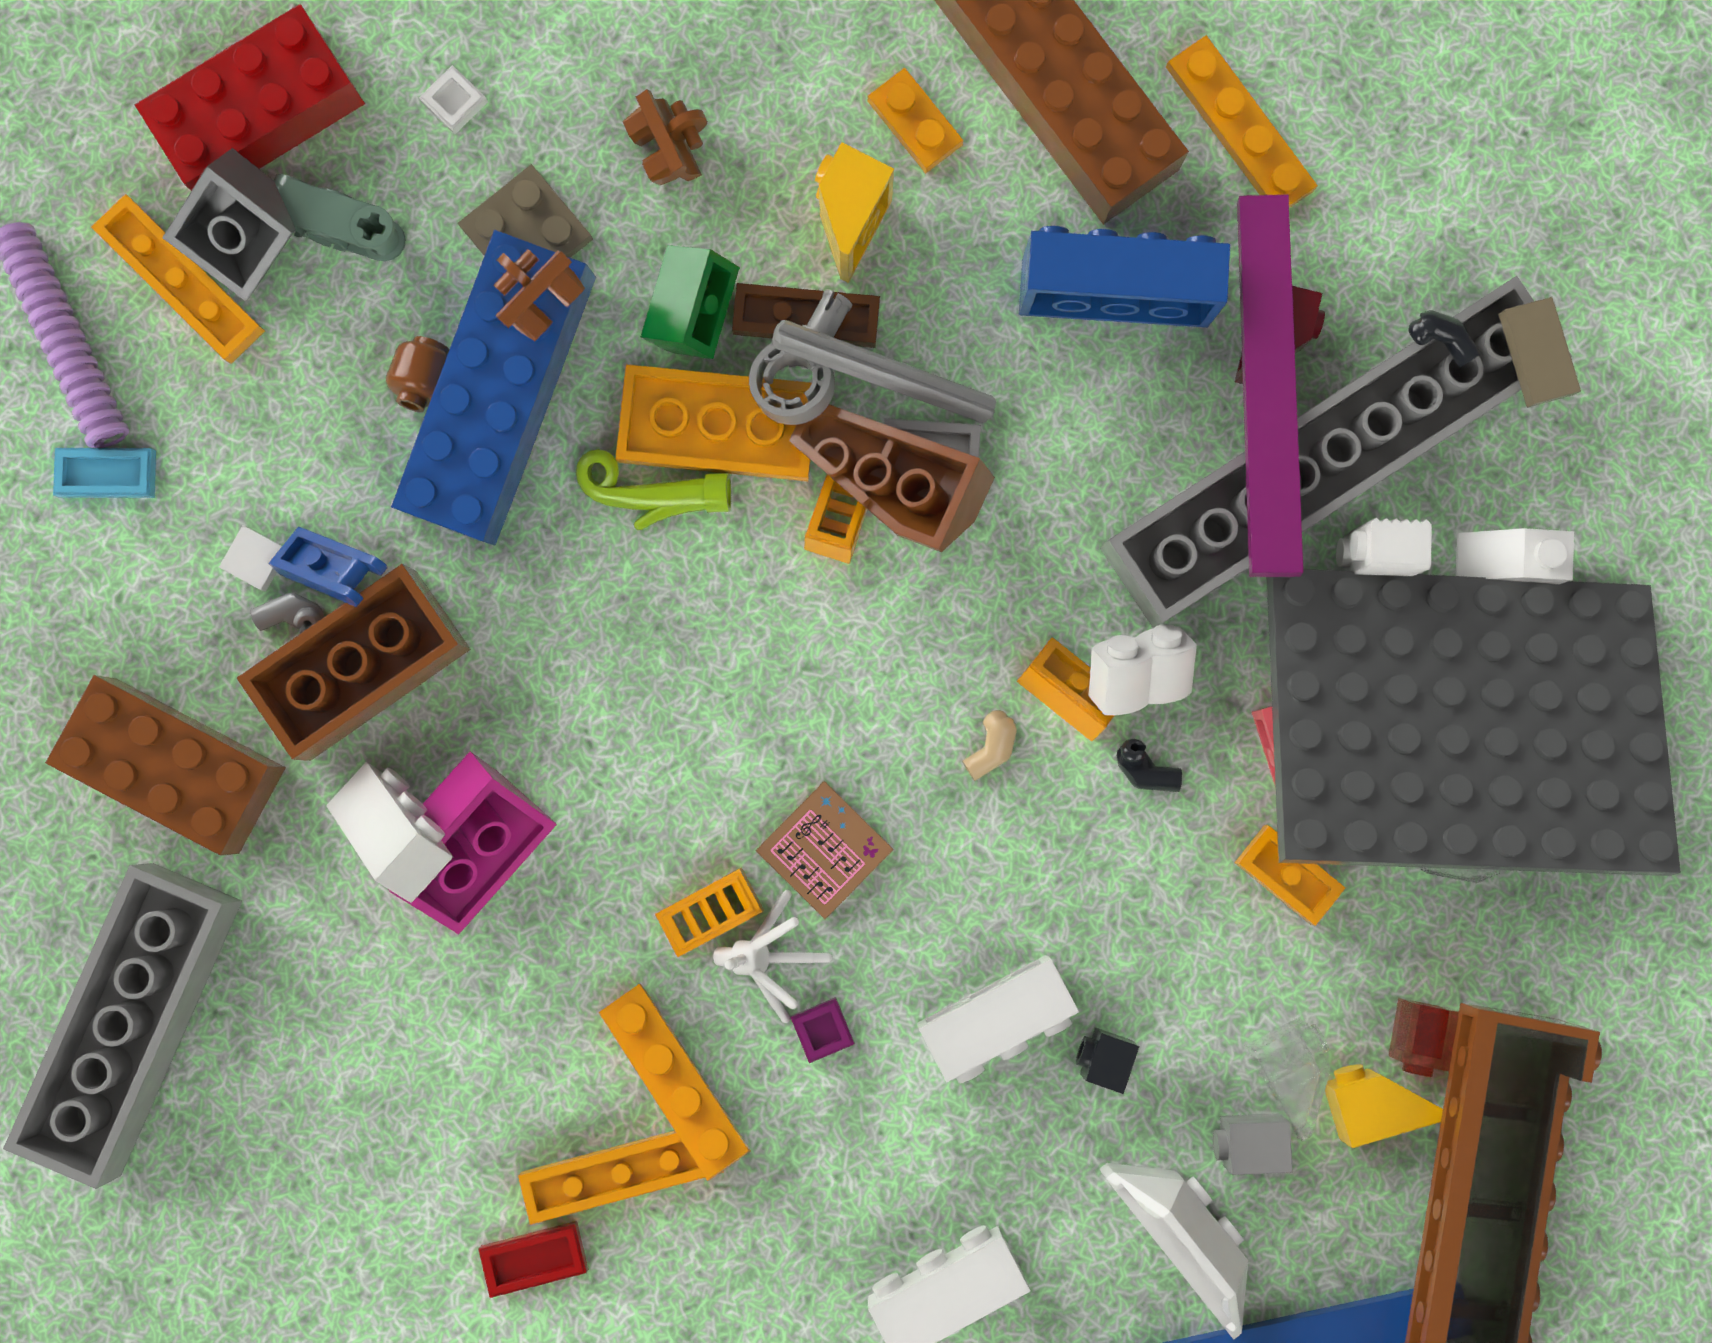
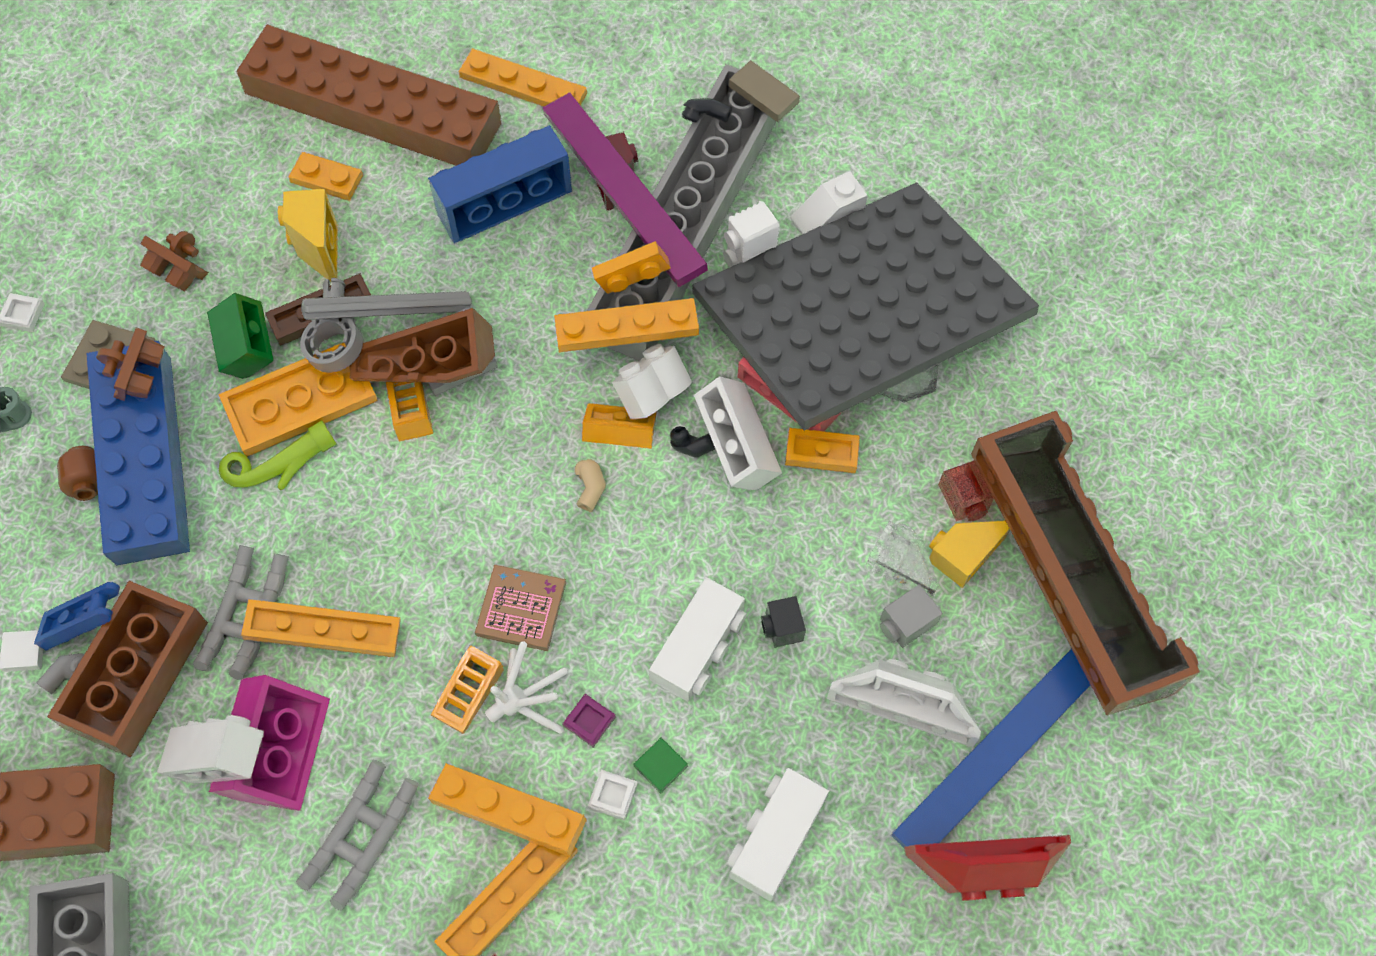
camera: 30 degrees left, 20 degrees down
none -> light grey piece [193,545,289,680]
none -> light orange plate [241,599,401,657]
none -> light grey piece [296,760,419,910]
none -> light orange plate [554,298,699,353]
none -> white tile [588,769,638,821]
none -> light orange plate [592,241,671,294]
none -> green tile [633,737,688,794]
none -> white brick [694,376,782,490]

